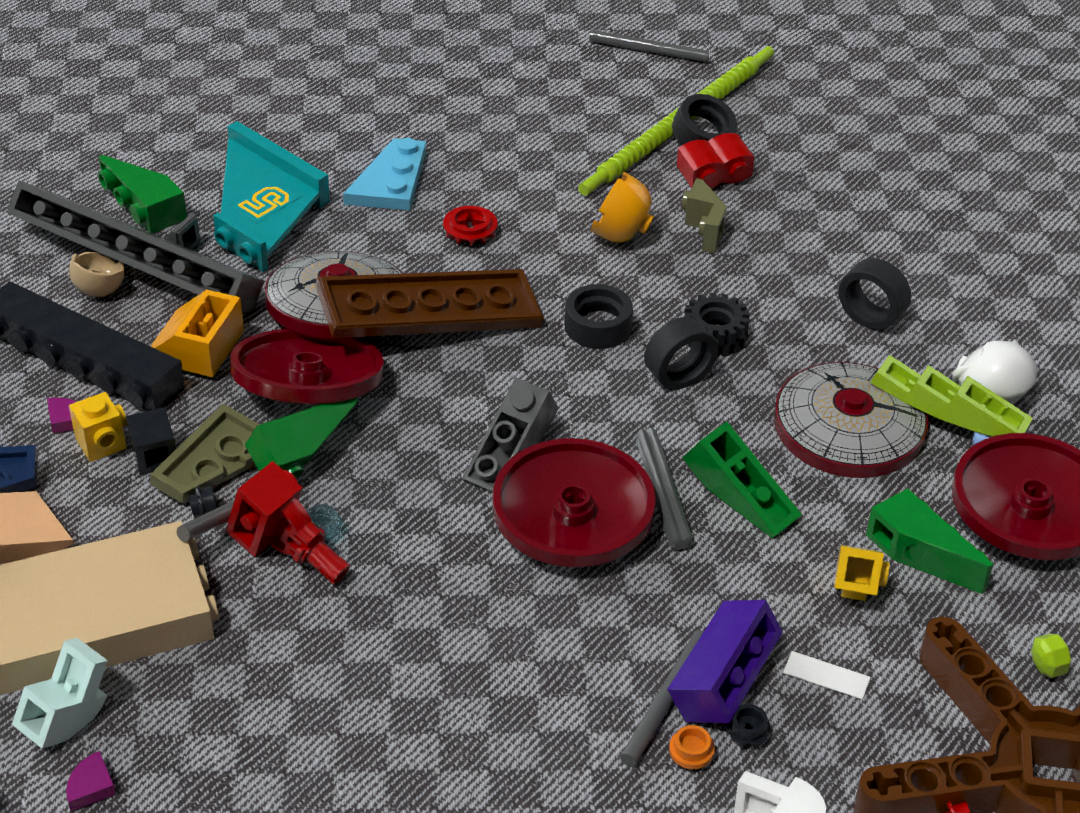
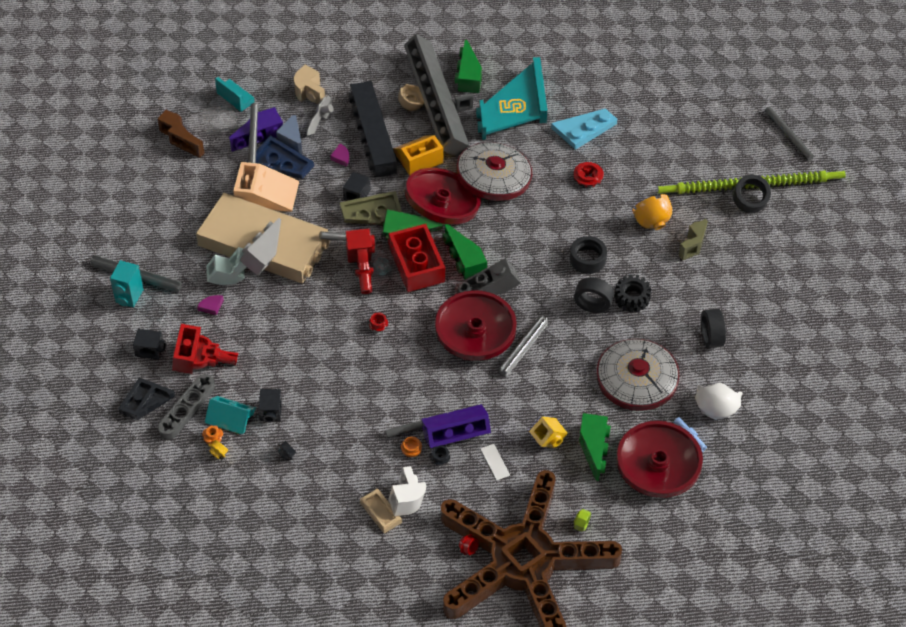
camera: 45 degrees right, 10 degrees up
yellow brick [69,392,127,462] -> none
black plate [189,485,218,519] -> none
reddish brown tile [316,269,544,338] -> none
red brick [677,133,754,188] -> none
green slope [682,421,802,538] -> none
lime slope [870,355,1033,436] -> none
none -> light grey slope [239,218,281,276]
none -> red plate [369,313,389,332]
none -> red brick [389,224,445,292]
none -> green slope [442,224,487,280]

